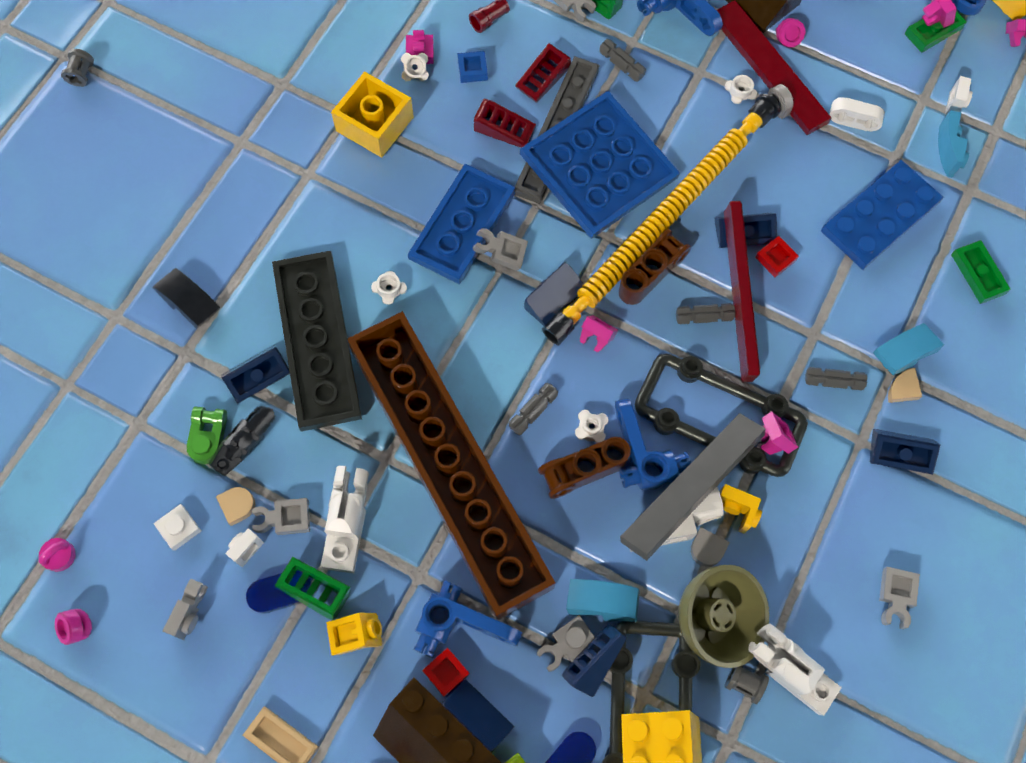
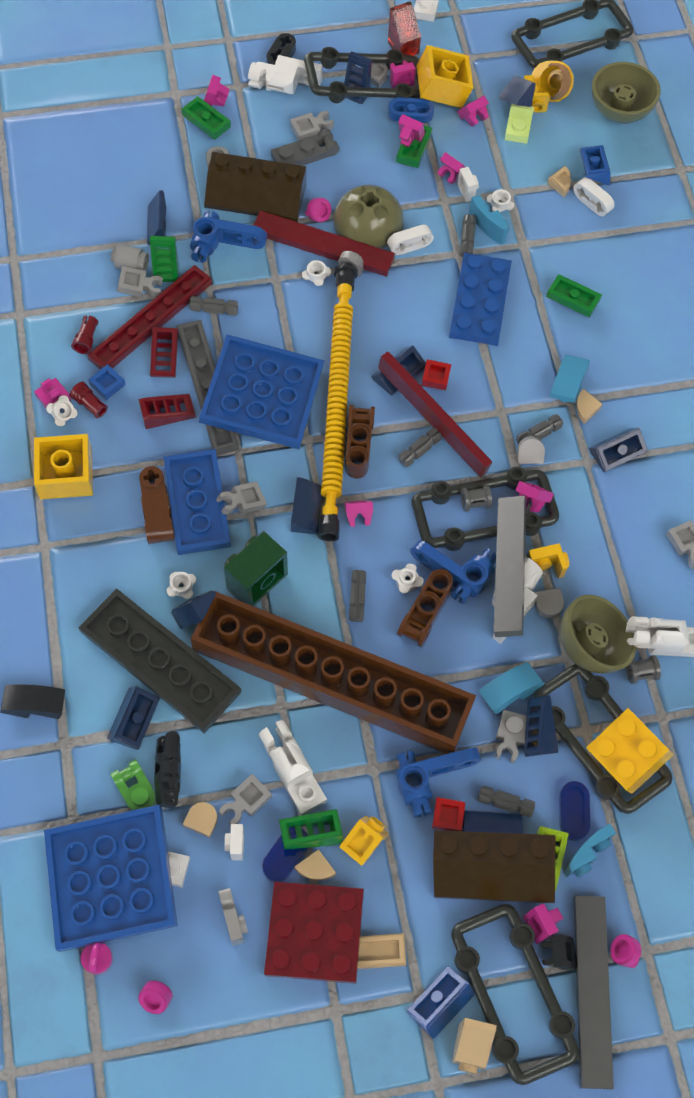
camera: 40 degrees left, 5 degrees down
none -> blue plate [44,805,178,952]
none -> dark red pin [69,381,108,419]
none -> dark red tile [87,265,212,370]
none -> reddish brown piece [139,466,175,544]
none -> dark blue slope [171,590,216,629]
none -> dark green brick [224,531,288,606]
none -> dark red plate [264,882,364,984]
none -> tan tile [295,849,336,880]
none -> olive piece [333,185,404,248]
none -> dark pink tile [438,152,465,184]
none -> dark grey axle [460,214,476,257]
none -> dark grey bush [461,485,492,512]
none -> dark grey axle [478,786,535,817]
none -> white plate [487,189,514,213]
none -> light grey tile [517,436,545,464]

